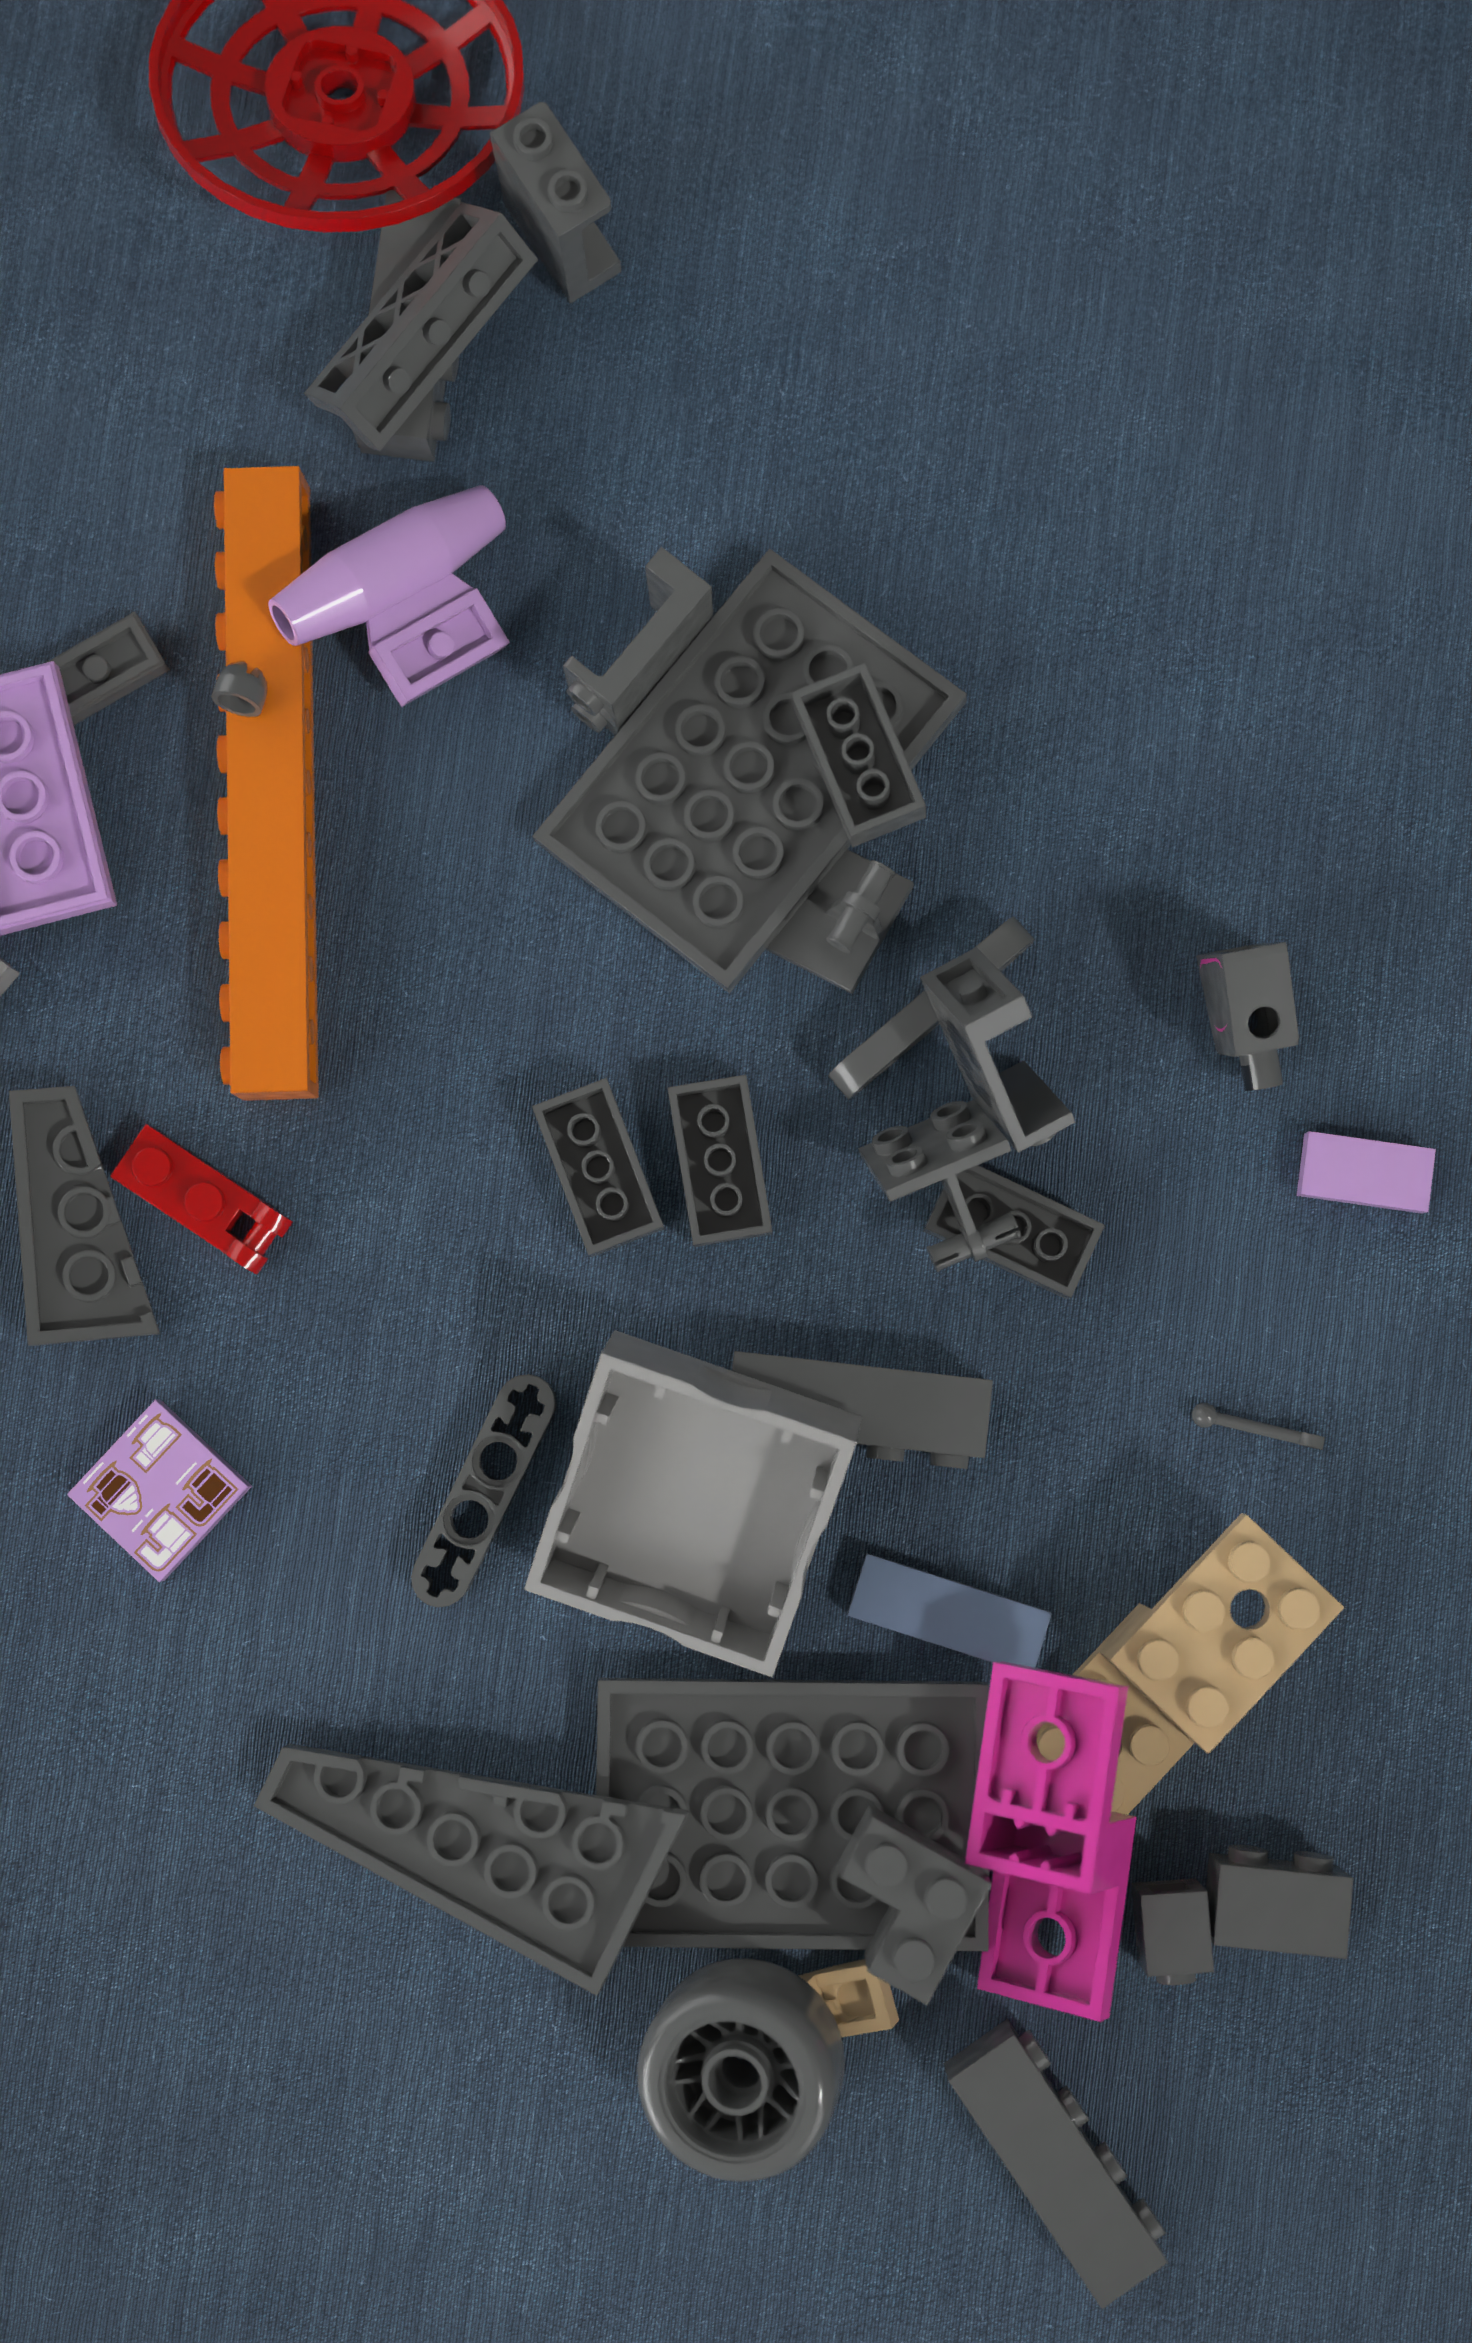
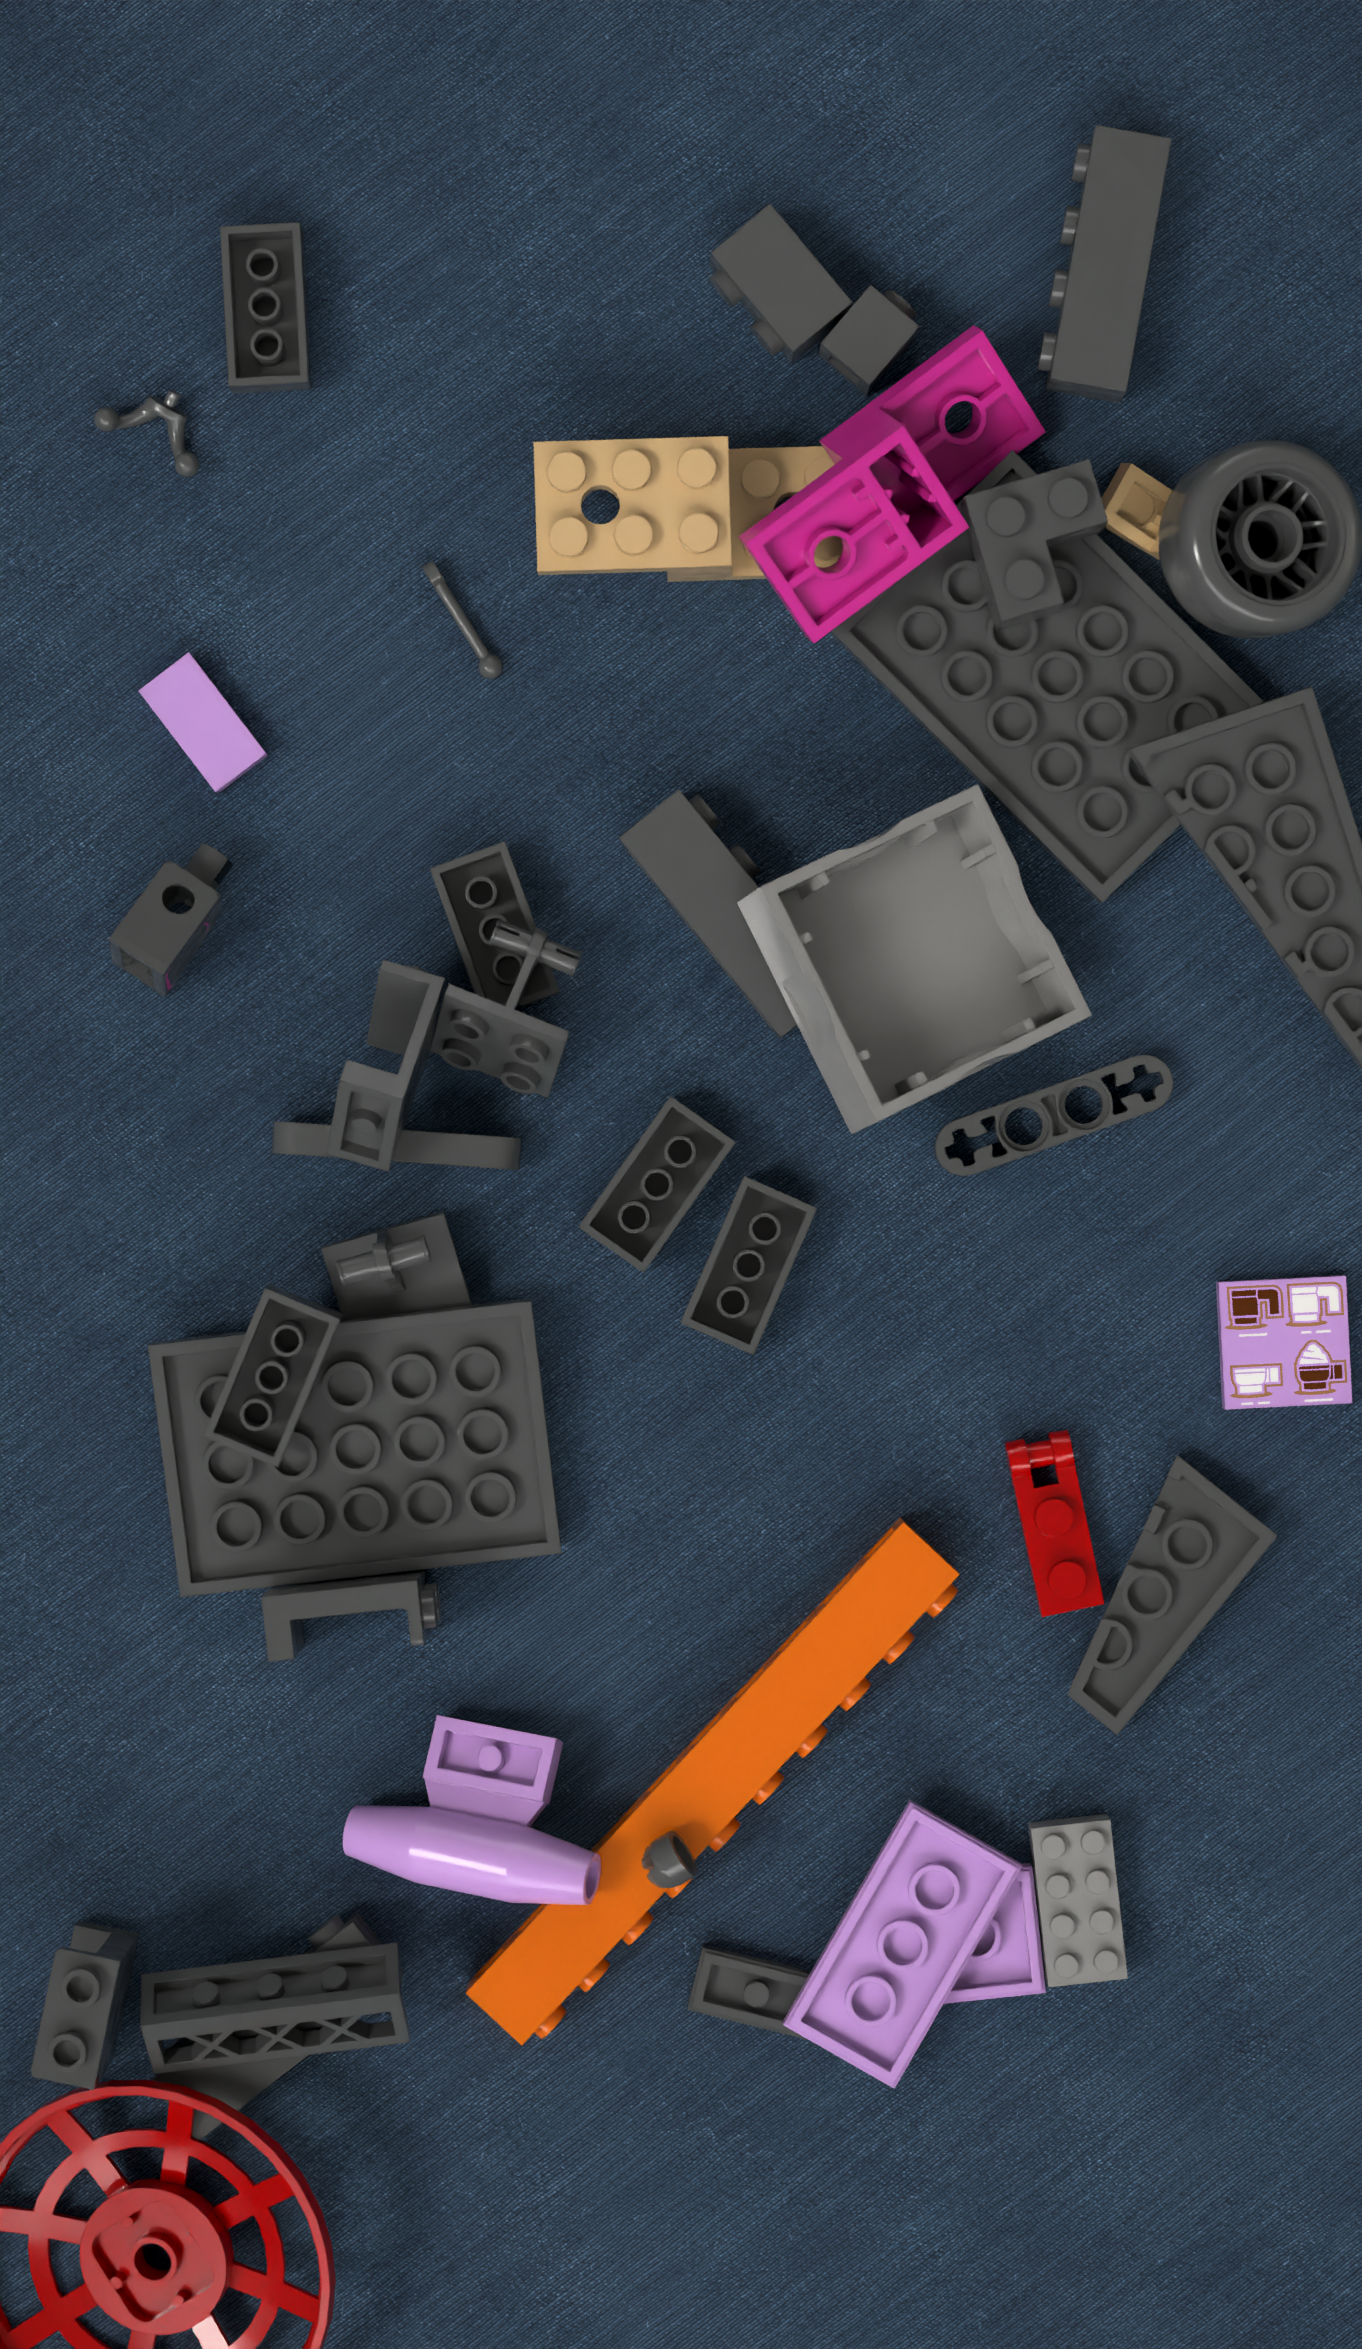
camera: 145 degrees left, 5 degrees up
sand blue tile [847,1552,1052,1668] -> none

